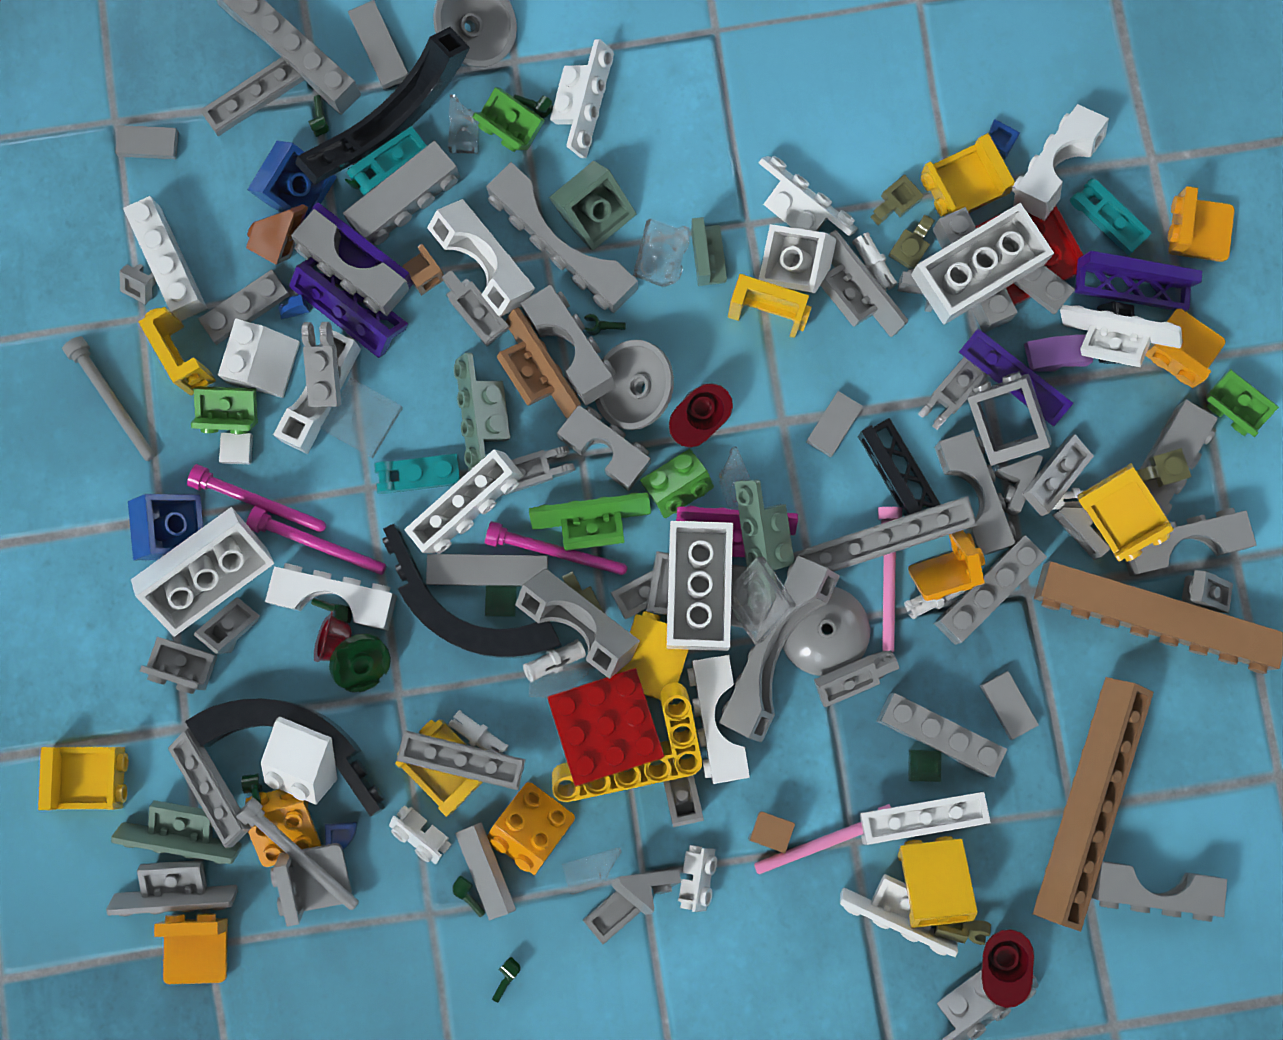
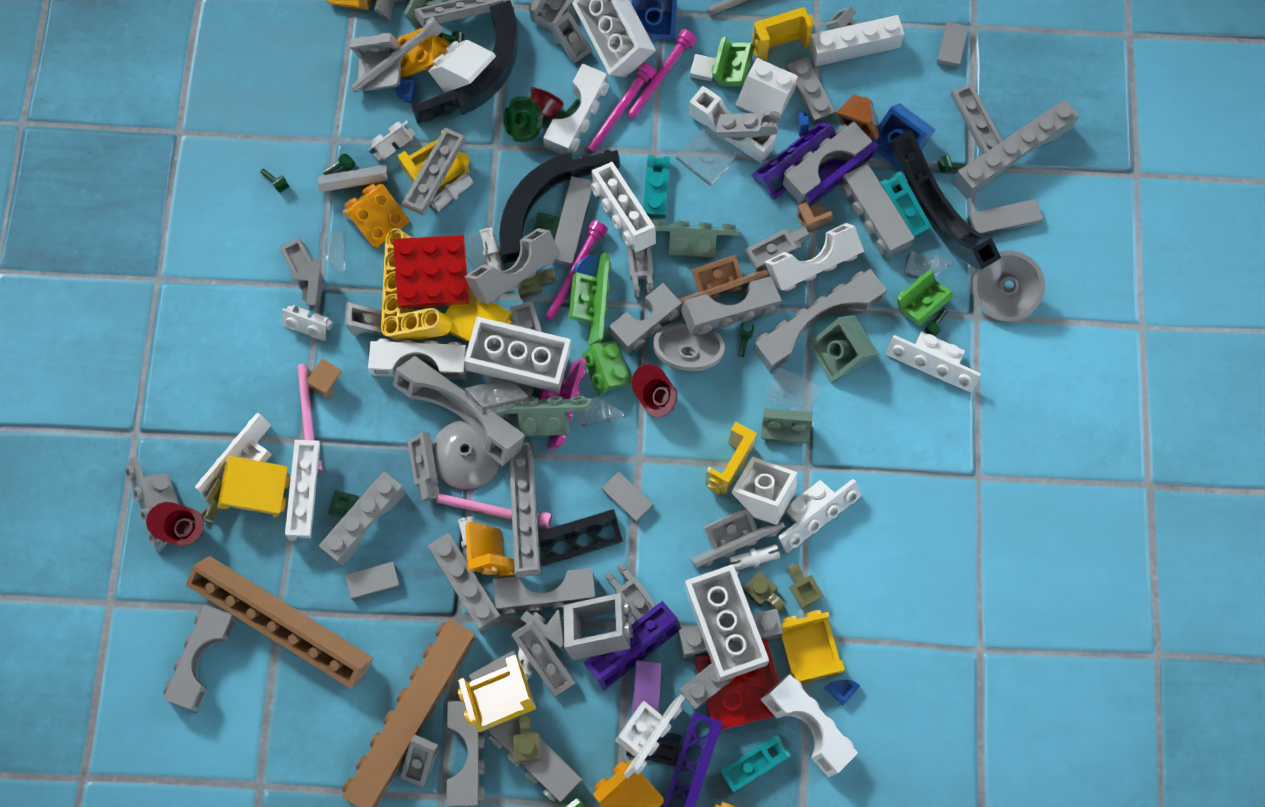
camera: 100 degrees right, 10 degrees down
none -> blue tile [573,255,601,277]

